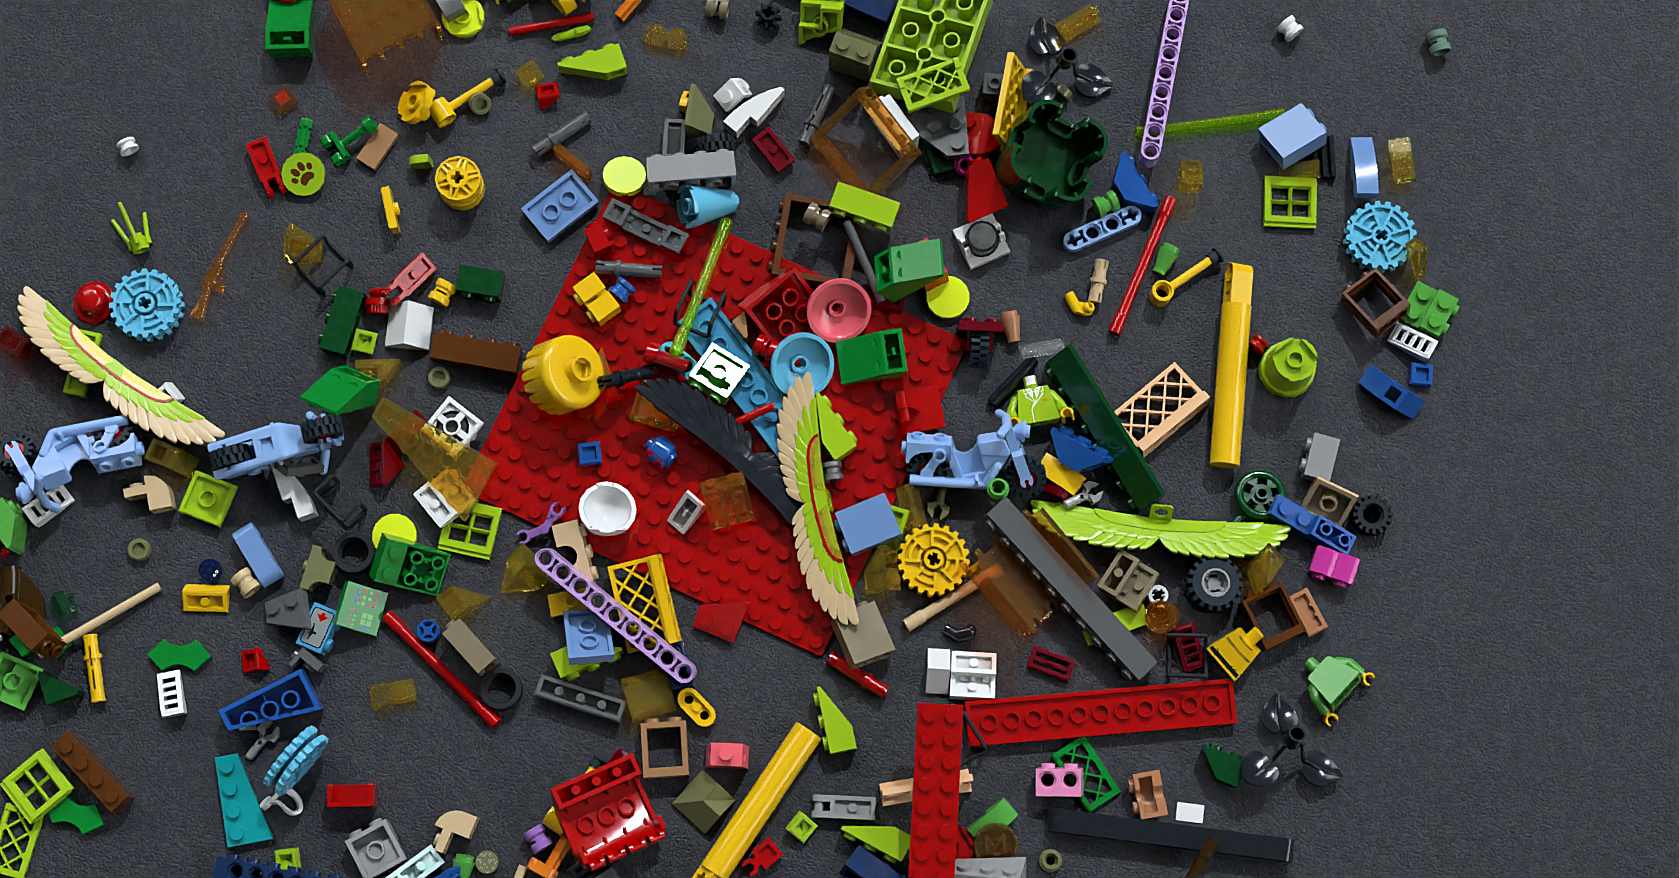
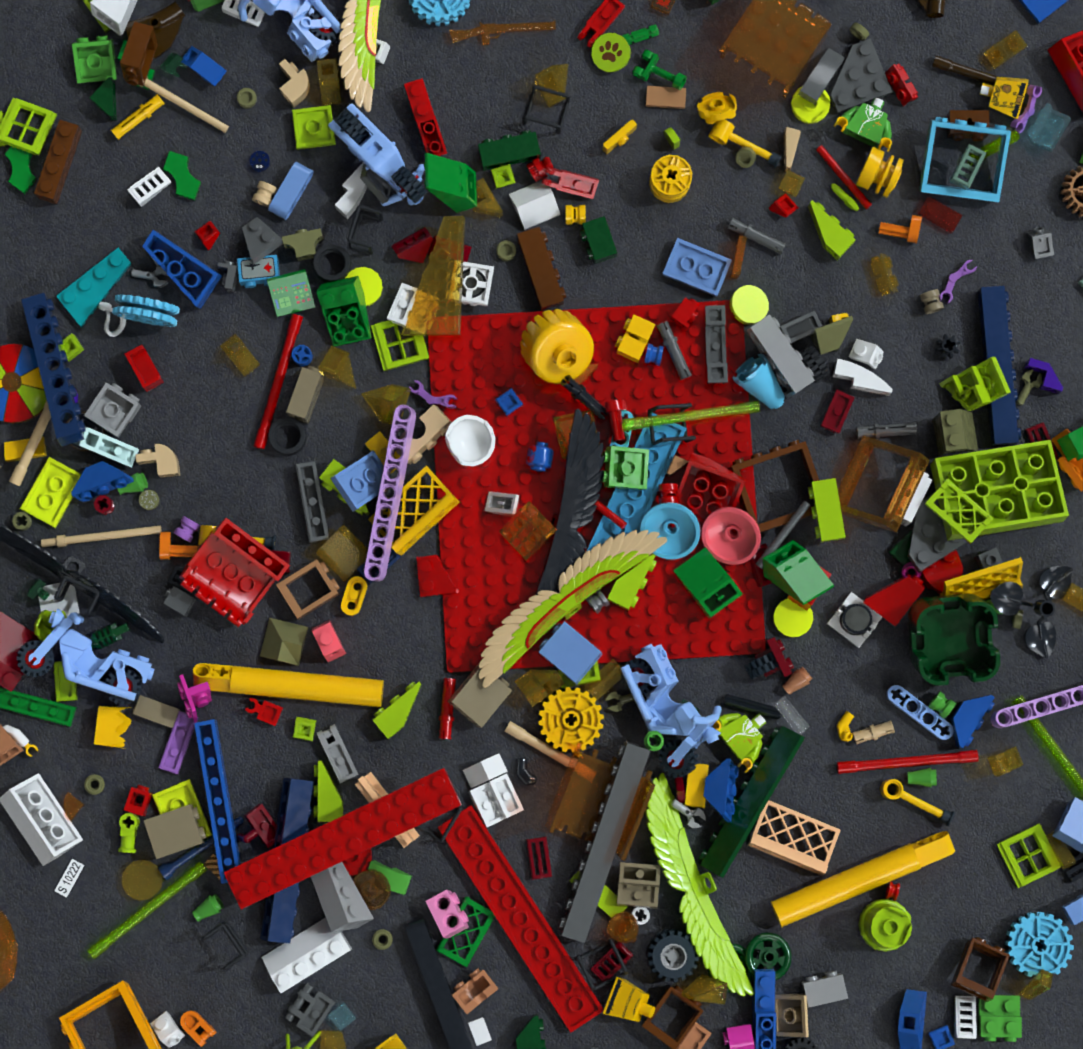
camera: 60 degrees right, 5 degrees up
yellow slope [182,584,230,612] -> none
dark tan wheel [802,202,832,232] -> none
red plate [894,385,946,435] -> none
none -> blue slope [180,46,226,86]
none -> red slope [404,78,447,156]
none -> tan slope [784,127,801,172]

